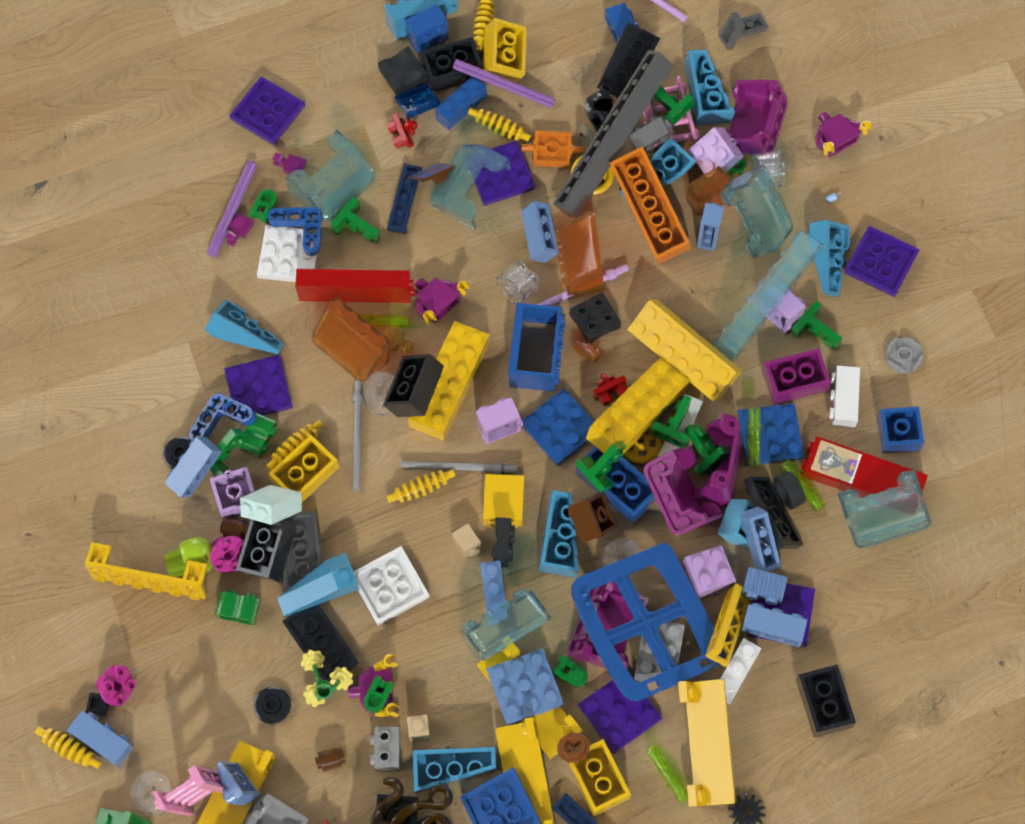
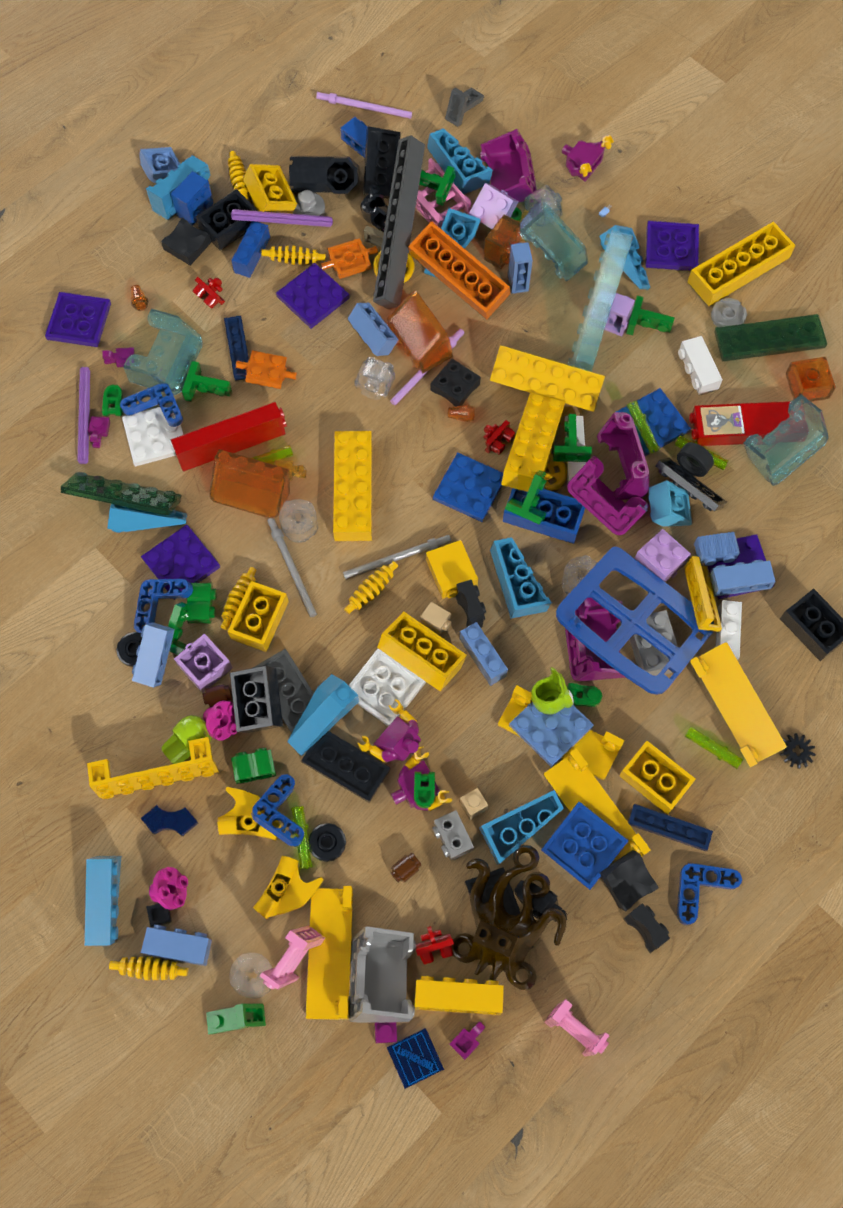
camera: 25 degrees left, 0 degrees up
medium blue slope [217,761,260,805] -> none
light aqua brick [240,485,302,525] -> none
light yellow plant [301,650,353,707] -> none
black brick [383,354,444,417] -> none
clear blue tile [394,83,440,119] -> none
reddish brown piece [408,163,455,185] -> none
magenta torso [415,278,471,325] -> none
clear light blue windscreen [430,144,511,230] -> none
clear light blue windscreen [459,588,551,661] -> none
lavender brick [476,397,523,445] -> none
blue hose [508,303,565,391] -> none
dark orange gear [557,733,590,764] -> none
reddish brown brick [567,492,618,543] -> none
dark purple plate [578,680,663,755] -> none
dark grey brick [630,115,674,153] -> none
green bracket [684,425,732,476] -> none
medium blue brick [740,506,781,572] -> none
magenta brick [762,348,831,405] -> none
blue brick [877,406,924,453] -> none
none -> clear green plate [61,472,181,516]
none -> dark azure wedge [85,856,122,946]
none -> clear orange cone [130,285,149,311]
none -> clear blue tile [141,805,199,837]
none -> yellow pin [218,787,282,840]
none -> orange plate [235,350,297,389]
none -> blue beam [251,774,304,846]
none -> yellow pin [253,856,323,920]
none -> black brick [289,156,359,194]
none -> clear neon green pin [291,806,313,870]
none -> light grey plate [293,190,325,216]
none -> magenta torso [357,699,421,762]
none -> yellow brick [377,612,467,692]
none -> lime piece [531,667,574,715]
none -> yellow brick [688,221,795,306]
none -> clear green plate [714,314,827,362]
none -> clear orange brick [785,357,836,403]

